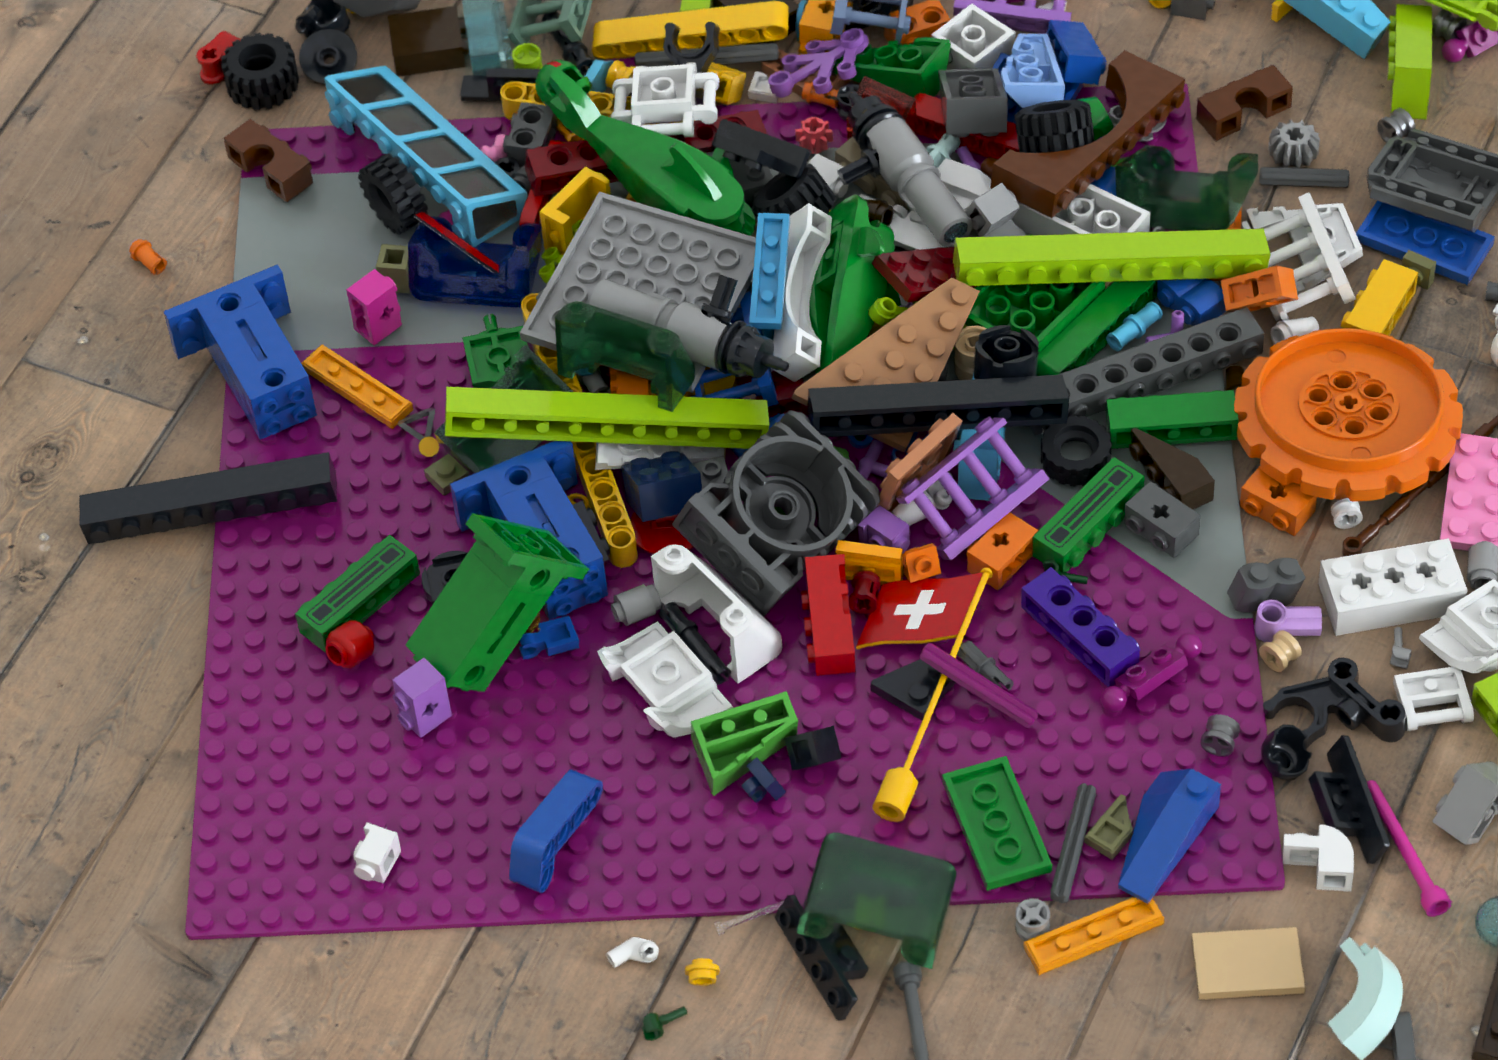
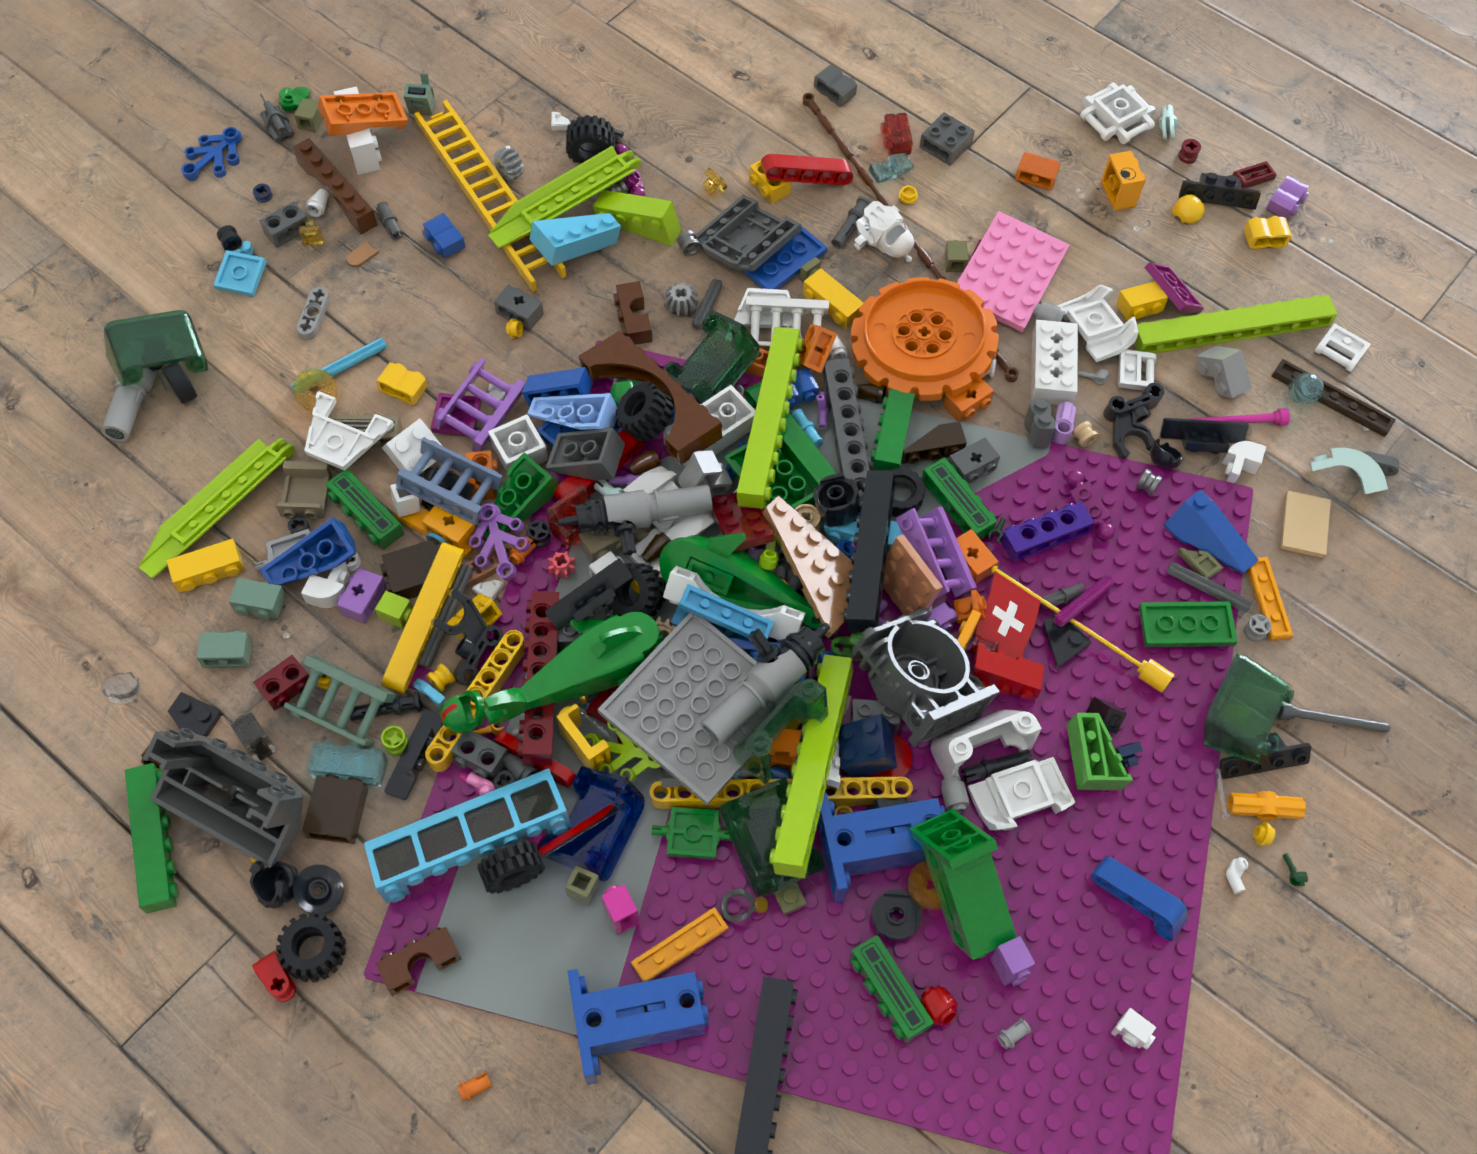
camera: 80 degrees left, 10 degrees up
white brick [610,62,719,137] -> none
none -> light grey pin [997,1018,1031,1050]
none -> light orange piece [1227,791,1306,821]

